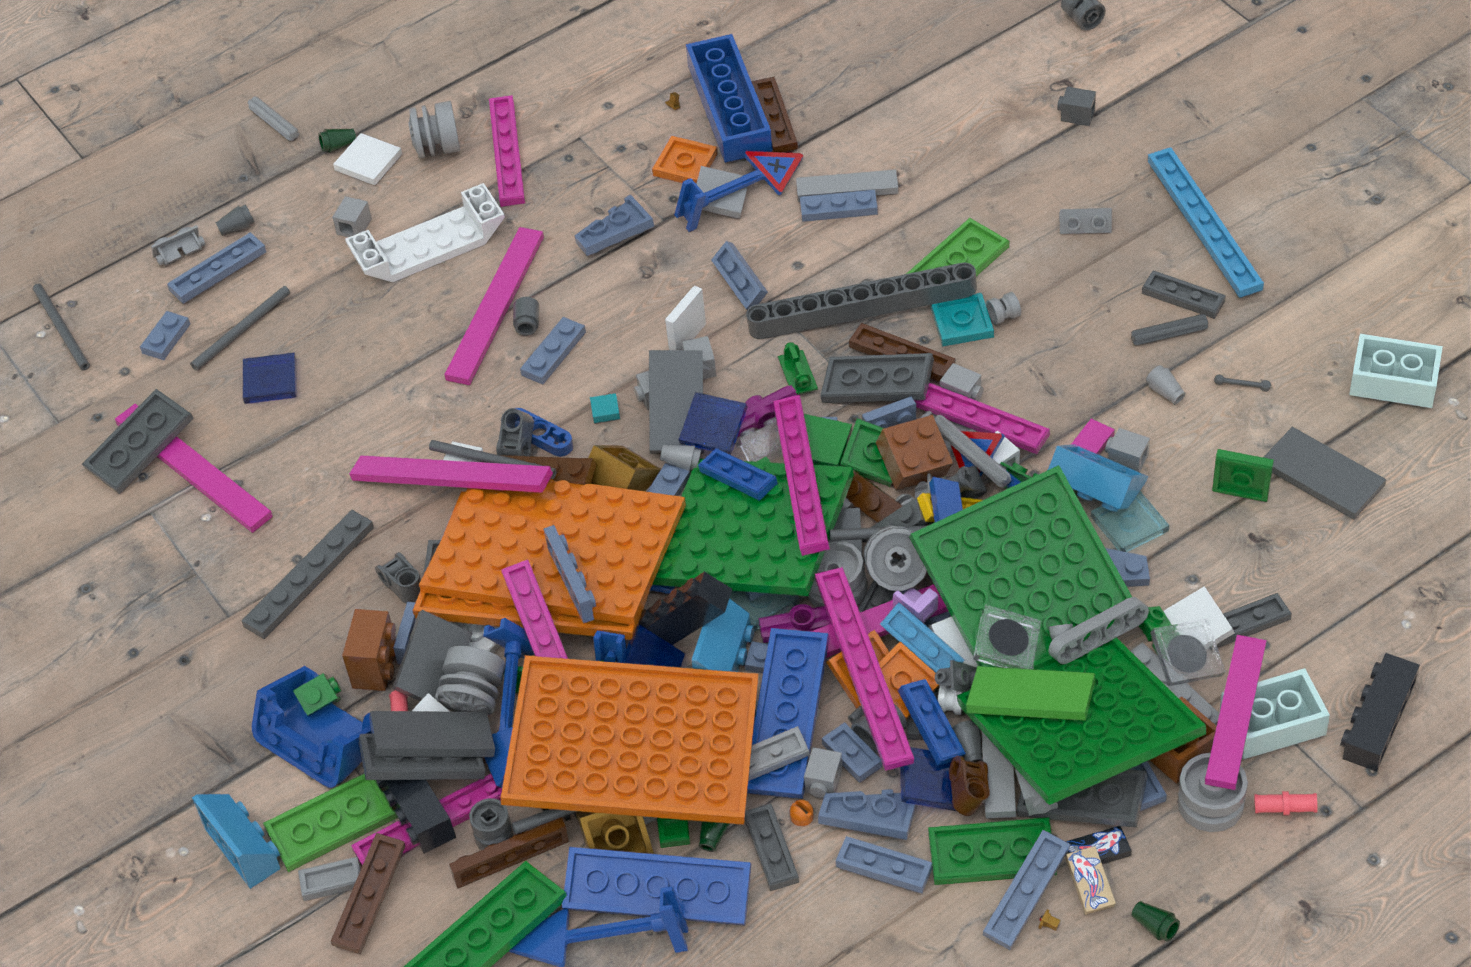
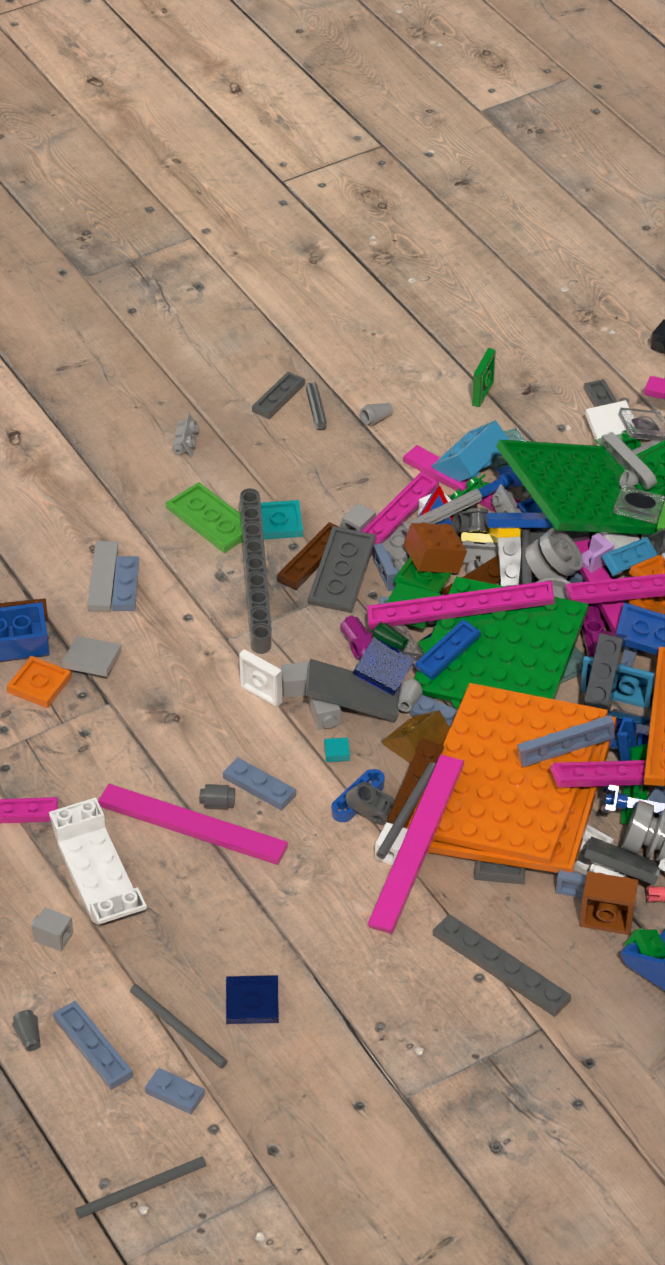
camera: 90 degrees left, 5 degrees down
dark grey tile [82,389,194,494] -> none
dark pink tile [115,404,273,533] -> none
light grey hinge [151,225,206,266] -> none
dark grey piece [375,552,421,604] -> none
sand blue wing [575,194,654,256] -> none
blue piece [674,151,803,232] -> none
sand blue plate [711,241,768,310] -> none
green hinge [778,342,818,395] -> none
light grey wheel [986,292,1021,325] -> none
dark grey brick [1057,87,1096,126] -> none
light grey brick [1105,428,1150,472] -> none
dark azure plate [1148,147,1264,298] -> none
dark grey hinge [1214,374,1271,392] -> none
dark grey tile [1263,426,1386,520] -> none
light aqua brick [1349,334,1443,408] -> none
none -> dark green cone [372,622,408,651]

